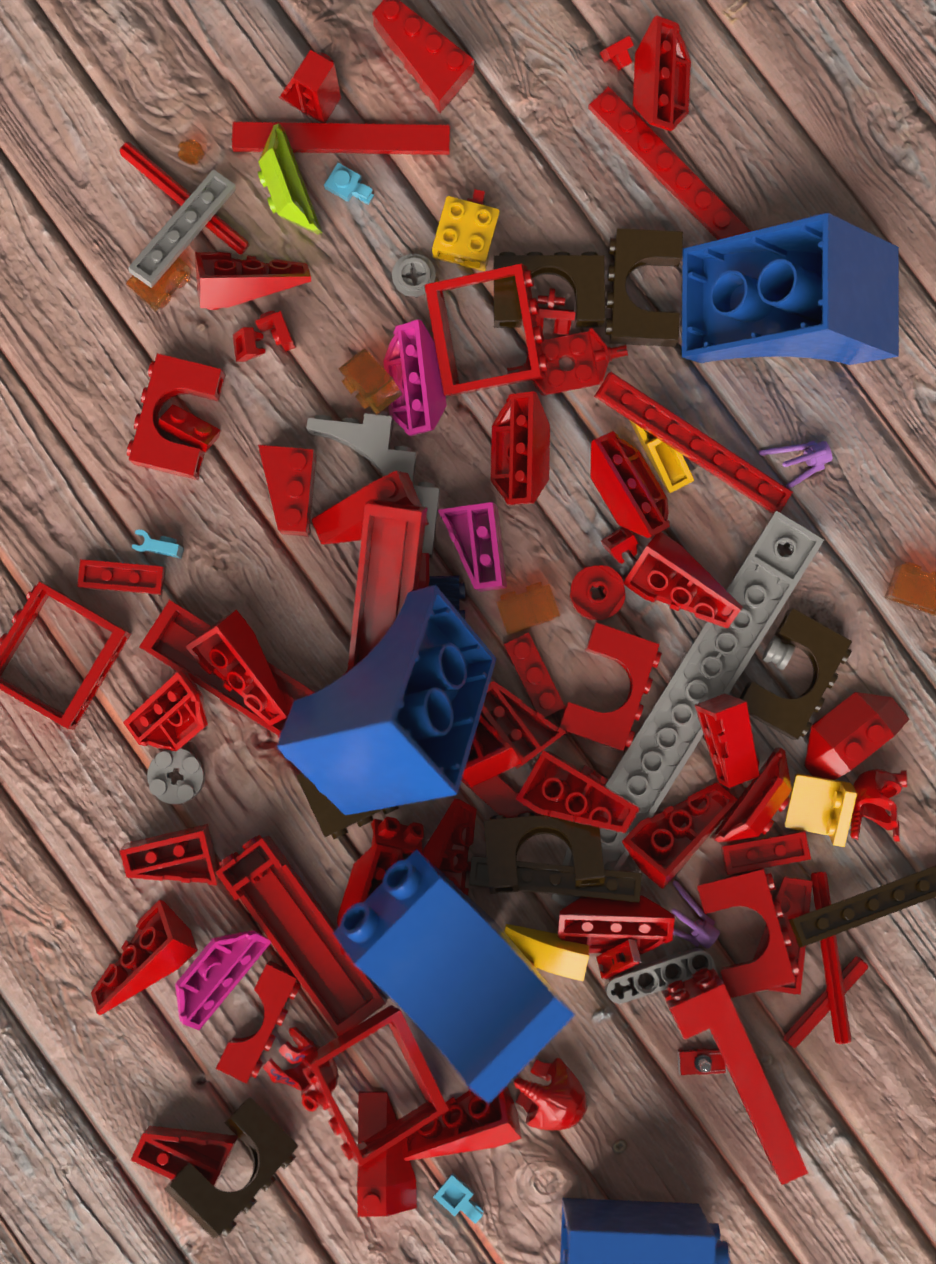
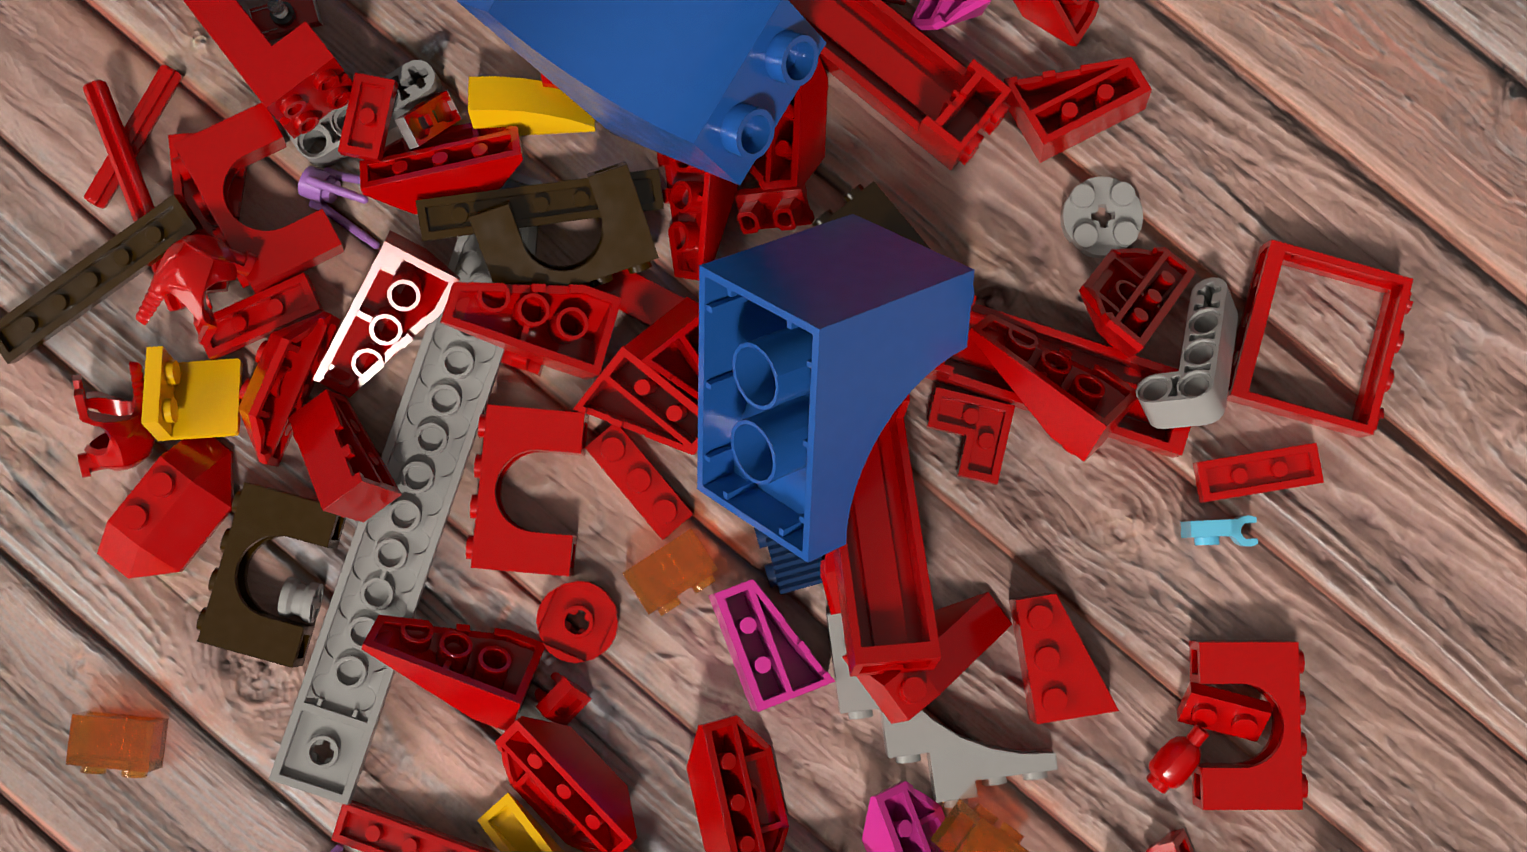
camera: 165 degrees right, 0 degrees up
none -> red piece [136,234,256,347]
none -> red plate [338,72,398,163]
none -> red plate [926,387,1015,485]
none -> light grey beam [1136,277,1238,429]
none -> red plant [1146,724,1209,794]

